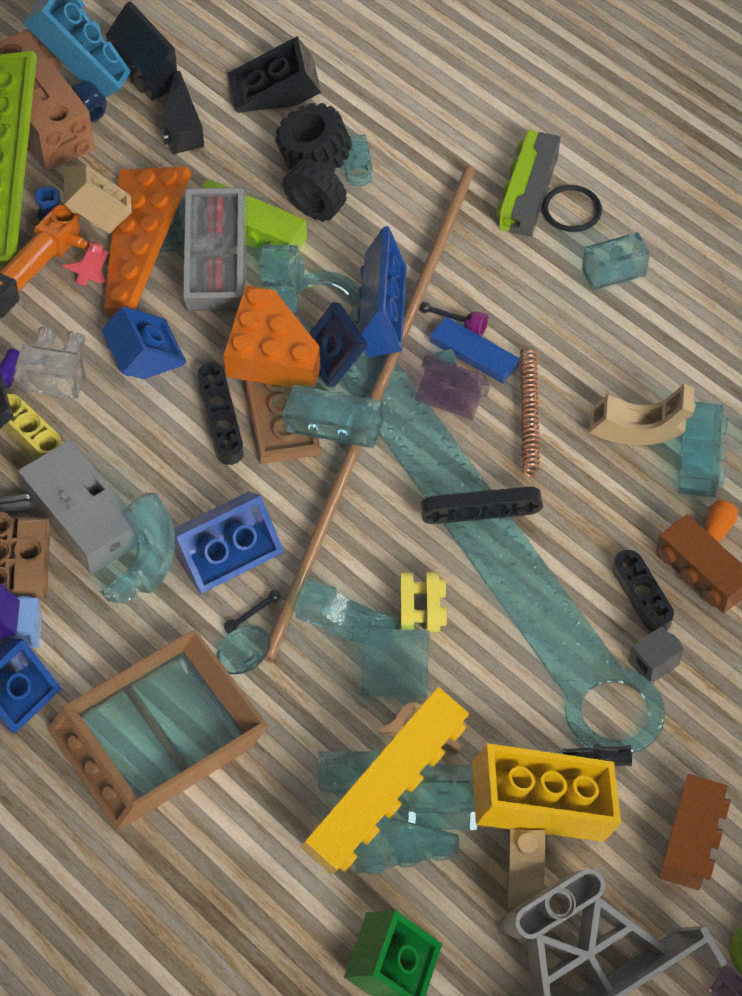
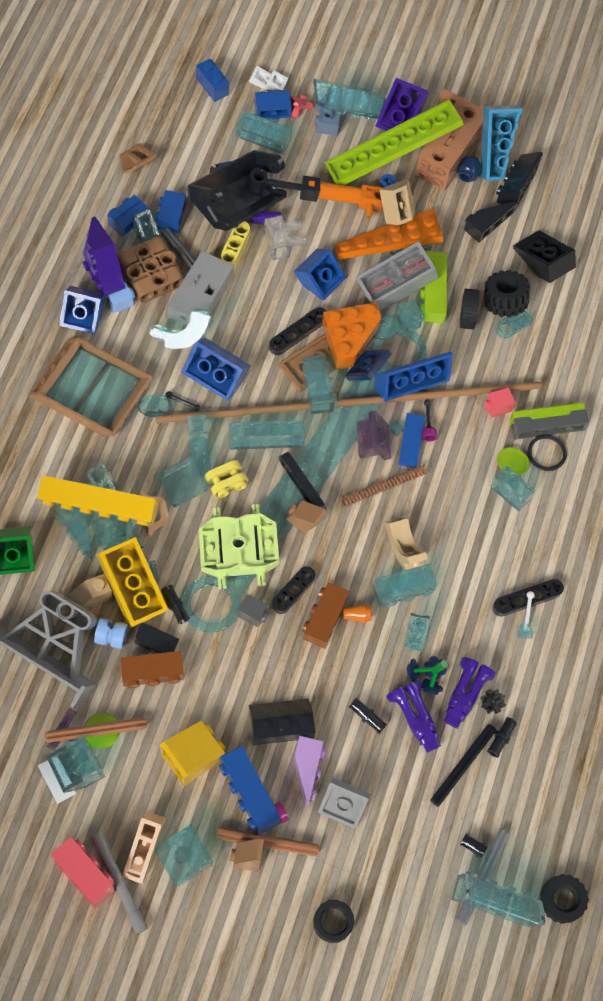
camera: 55 degrees right, 10 degrees up
coral piece [63,242,110,286] -> none
none -> light blue wheel [94,618,129,649]
none -> black slope [134,622,179,653]
none -> yellowish green piece [199,504,280,589]
none -> clear light blue brick [228,420,306,450]
none -> medium nougat slope [286,500,327,533]
none -> coral brick [484,387,516,417]
none -> lime piece [497,447,529,476]

